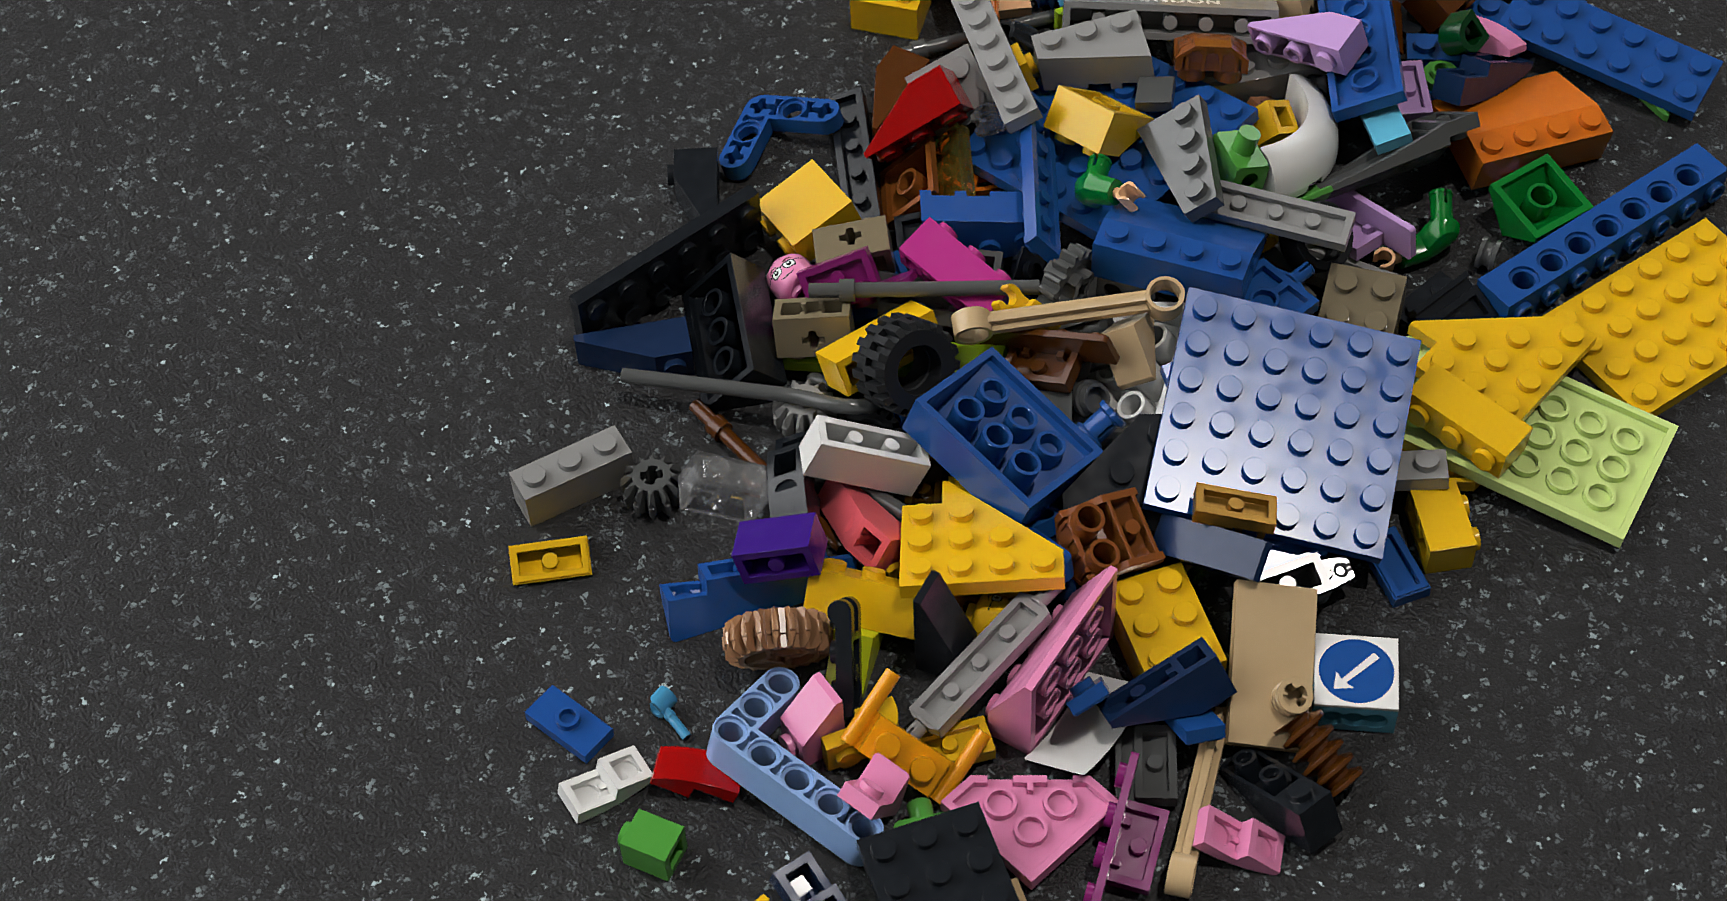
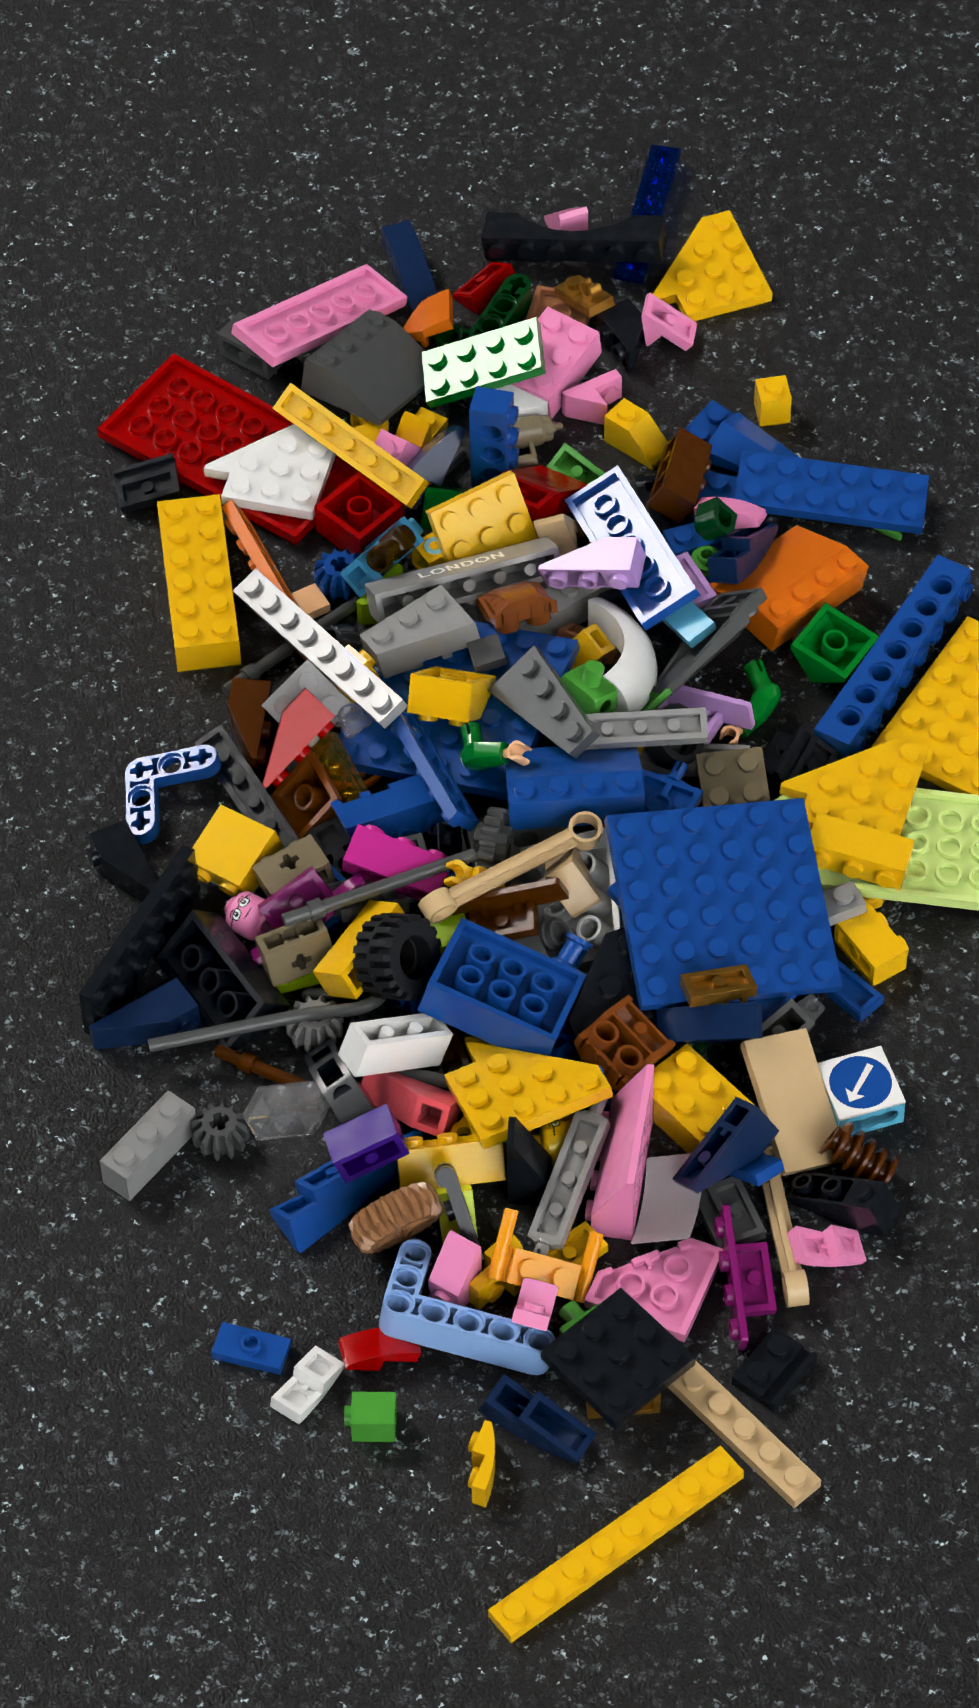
camera: 25 degrees left, 0 degrees up
yellow slope [508,535,592,586] -> none
dark azure hand [650,685,691,741] -> none
blue plate [1066,676,1110,716] -> none
tan bush [1271,677,1314,717] -> none
dark grey bush [1474,236,1503,272] -> none

